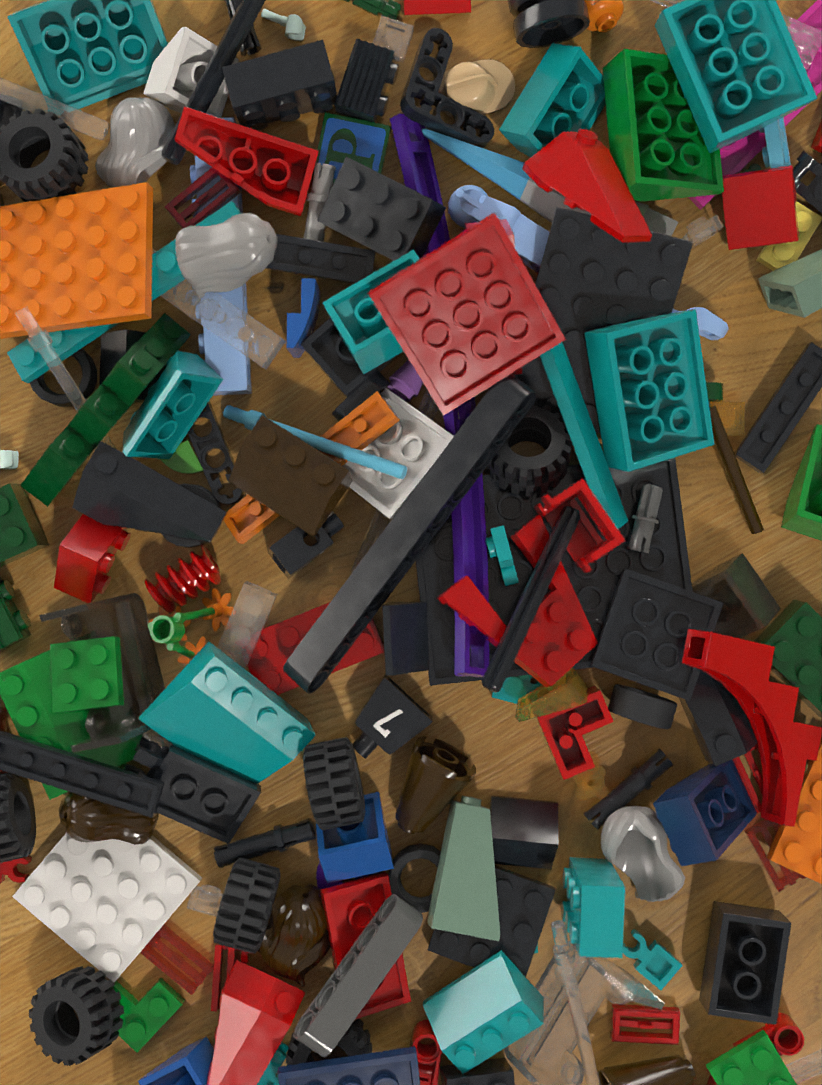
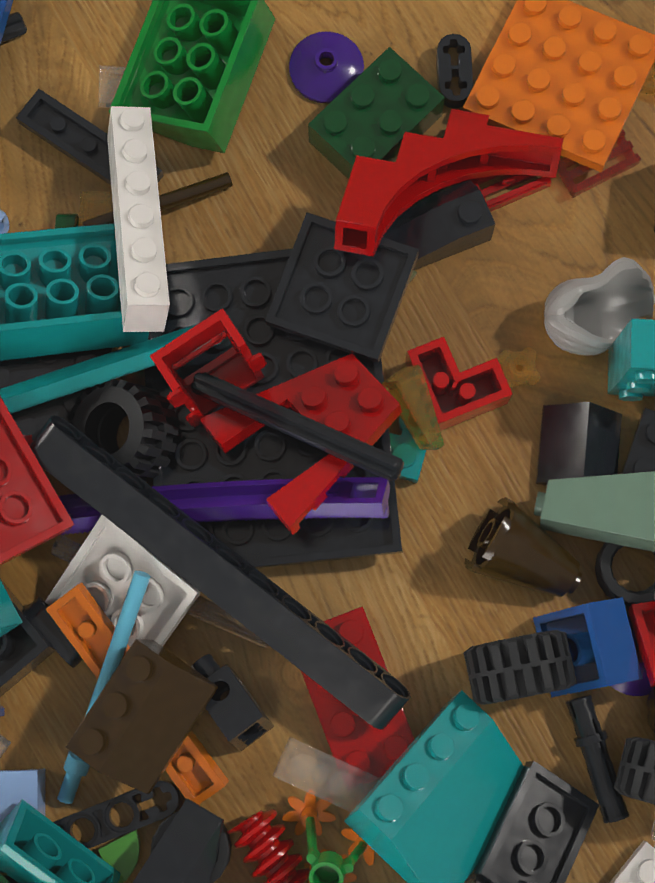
camera: 85 degrees left, 10 degrees down
black torso [352,674,433,759] -> none
black slope [383,602,429,676] -> none
medium lavender cone [388,359,423,402] -> none
teal plate [486,525,519,586] -> none
black pin [584,748,674,830] -> none
black tyre [608,684,678,729] -> none
dark grey axle [627,484,663,554] -> none
dark blue slope [653,760,757,866] -> none
clear smoke slope [692,553,781,639] -> none
none -> white brick [107,106,170,332]

